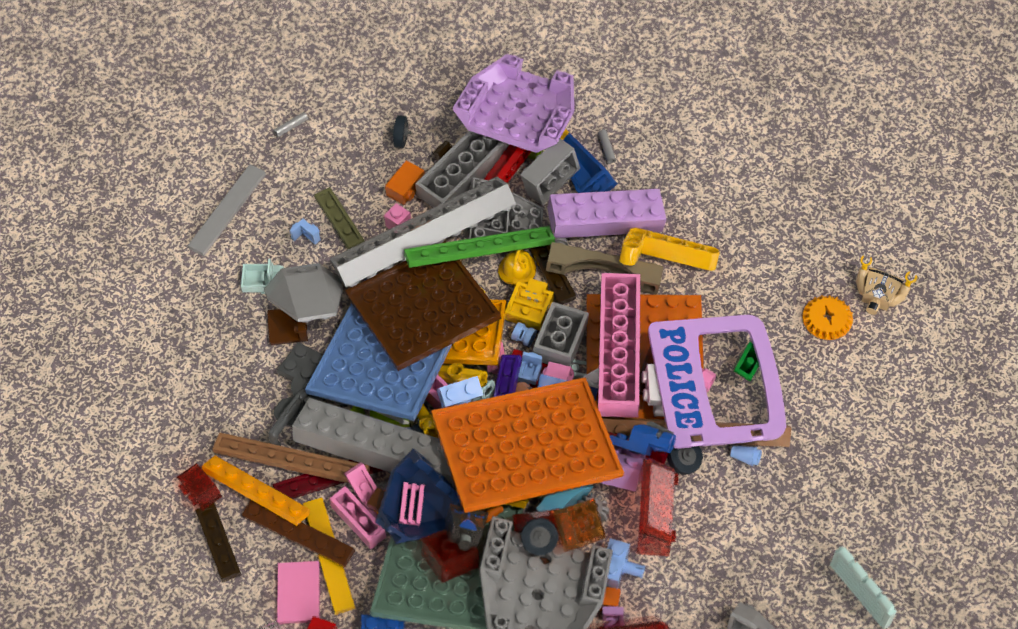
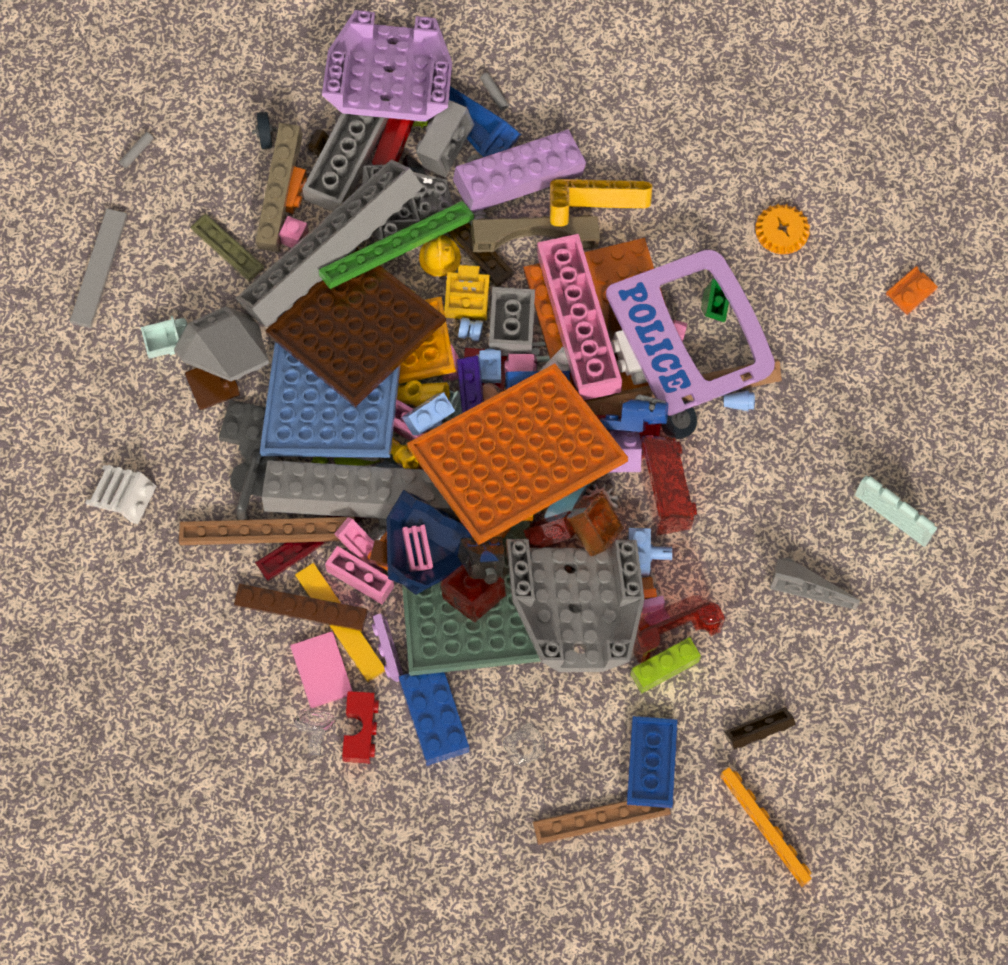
camera: 20 degrees left, 10 degrees up
clear red brick [177,463,222,511] -> none
dark brown plate [195,502,242,583] -> none
light orange plate [202,455,310,526] -> none
light blue bracket [290,219,320,245] -> none
black wheel [521,518,559,556] -> none
tan torso [856,255,918,315] -> none
none -> white plate [85,465,156,524]
none -> dark tan arch [255,123,303,252]
none -> lavender plate [372,613,404,682]
none -> black tile [403,154,425,174]
none -> orange plate [886,266,938,315]

